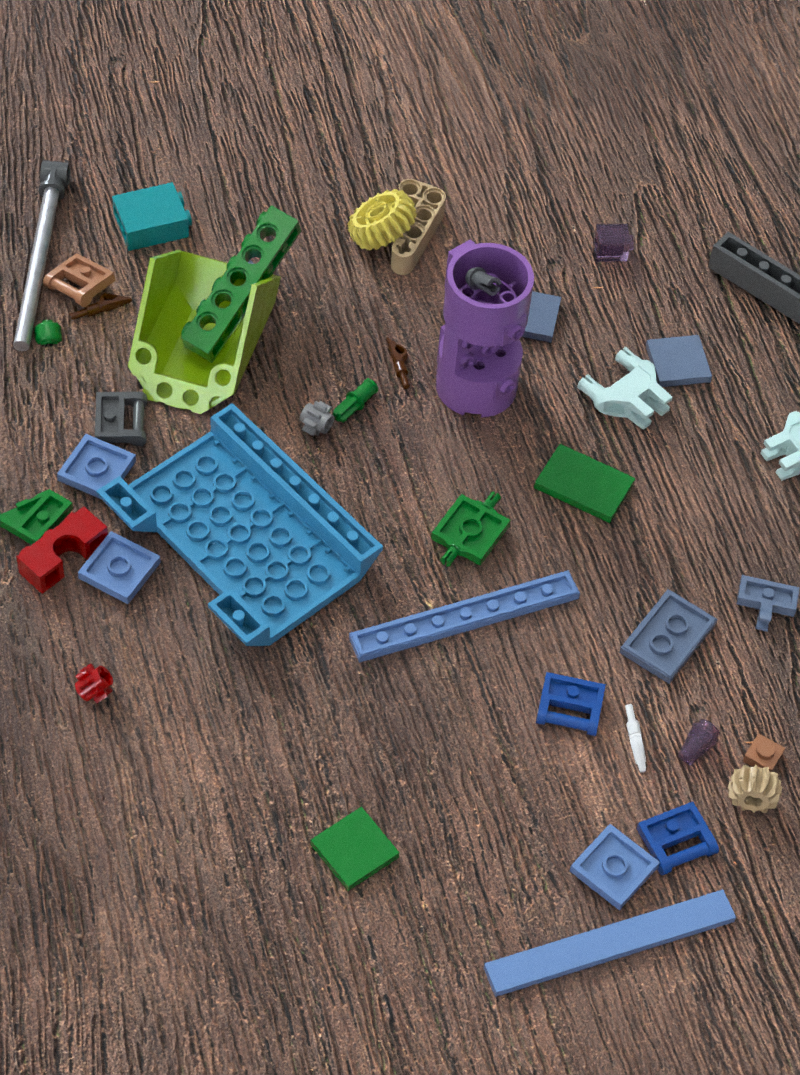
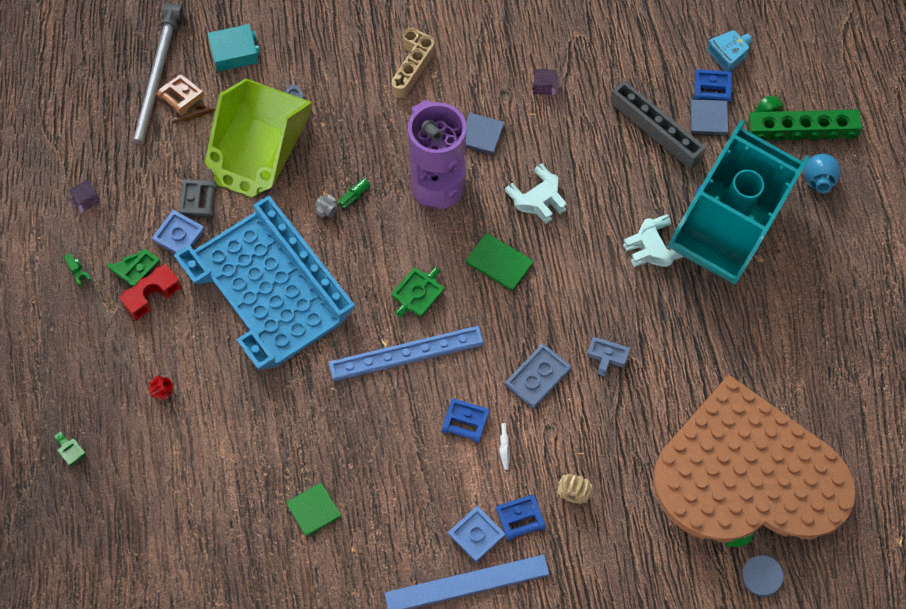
camera: 10 degrees right, 10 degrees up
green piece [34,320,62,345] -> none
medium blue plate [78,531,161,604] -> none
green brick [181,205,301,363] -> none
light yellow gear [347,189,417,251] -> none
reddish brown hand [386,338,410,389] -> none
sand blue tile [646,335,712,387] -> none
clear purple cone [678,719,720,765] -> none
nougat plate [743,733,785,772] -> none

